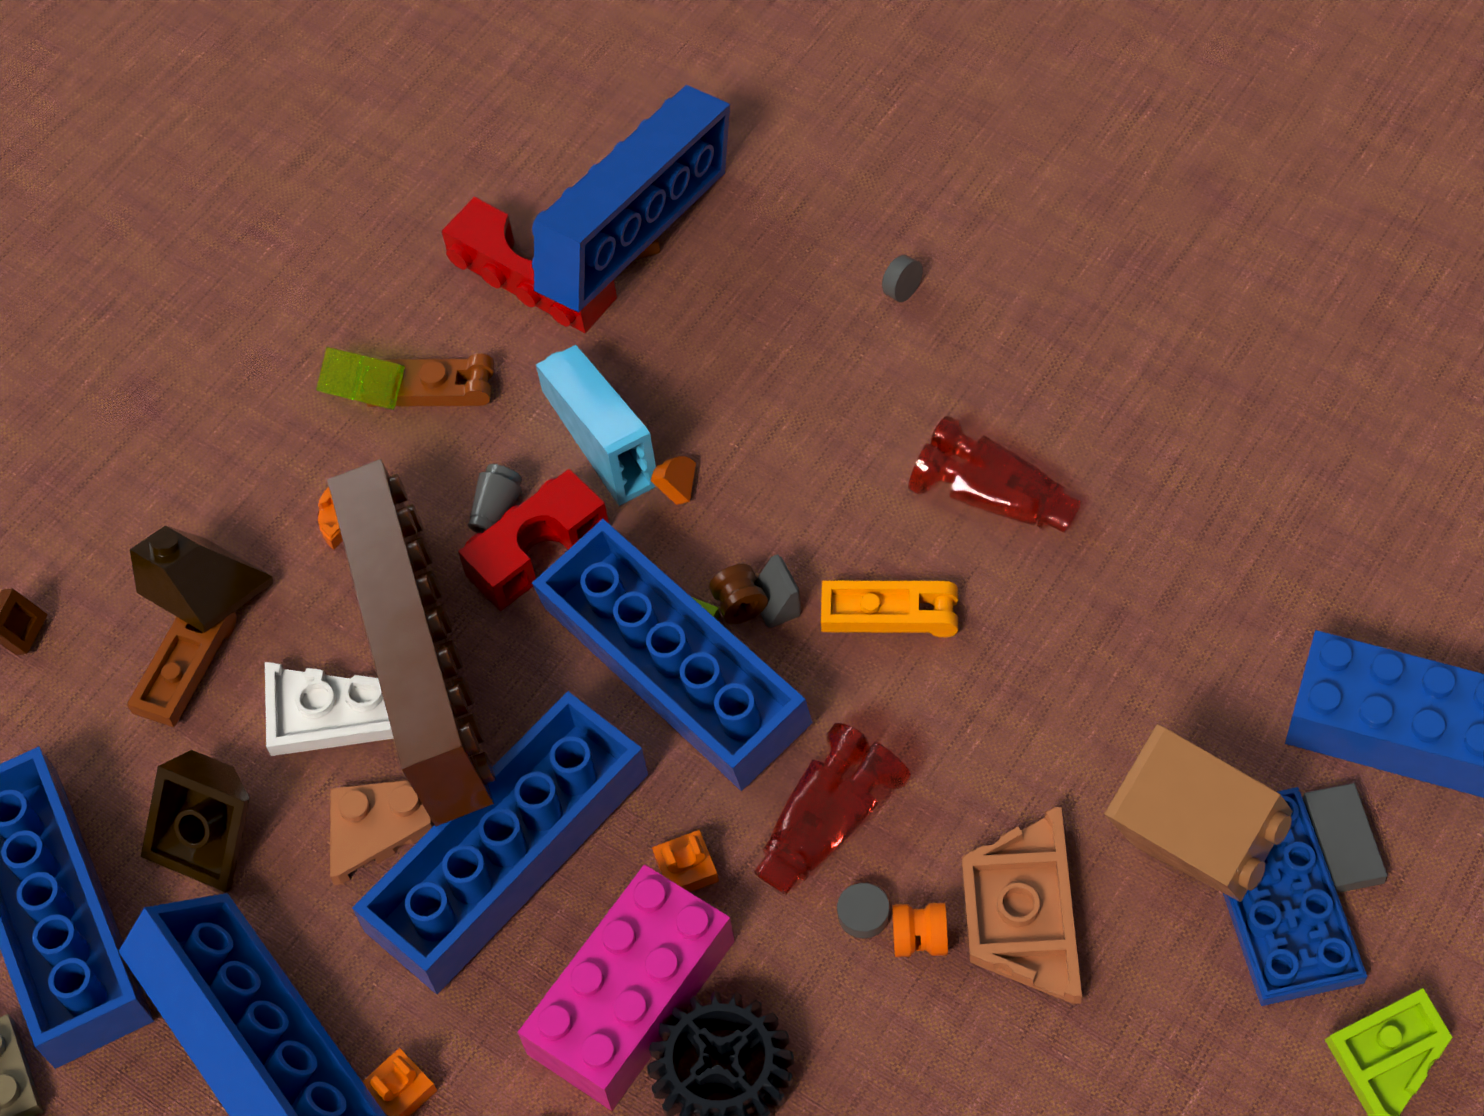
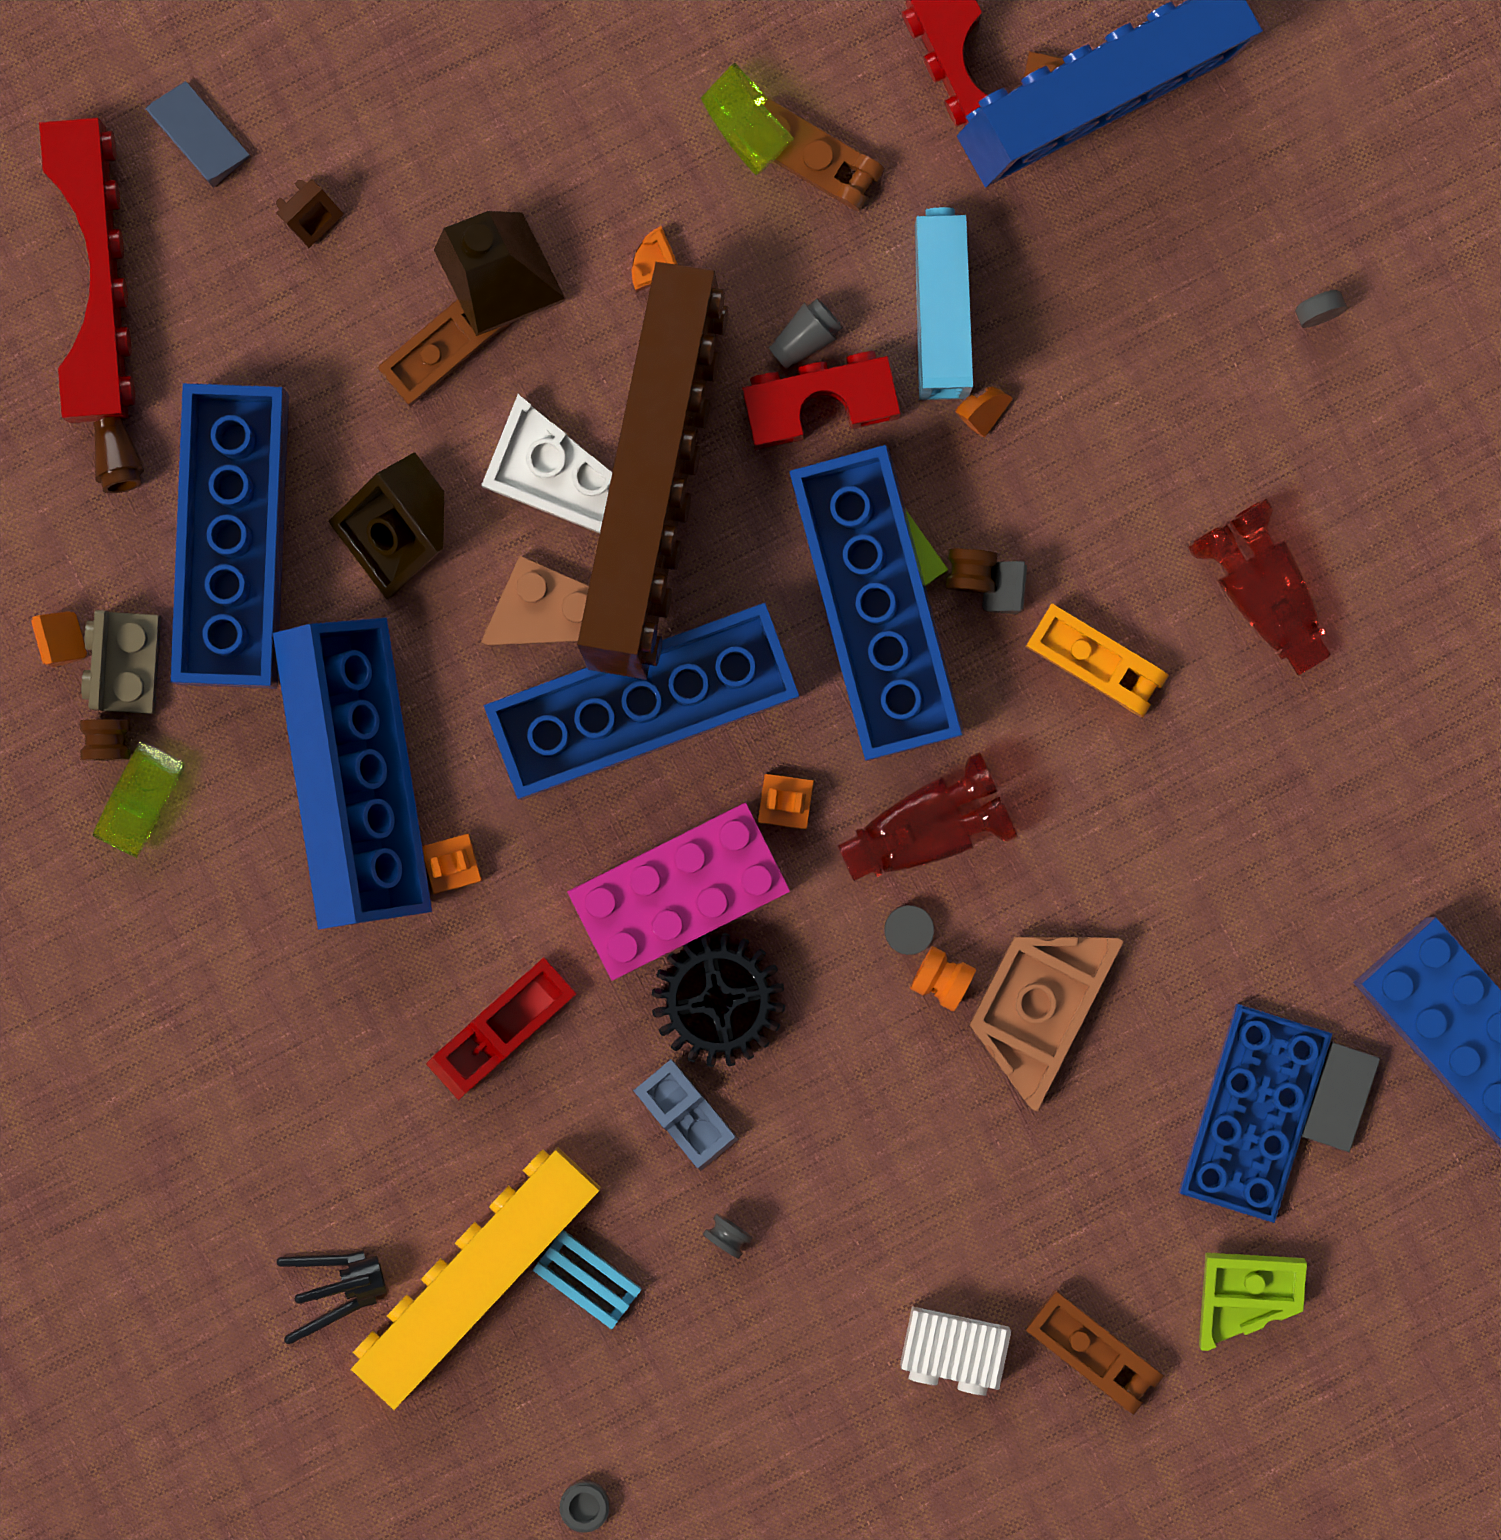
camera: 25 degrees right, 30 degrees up
medium nougat slope [1104,724,1293,902] -> none

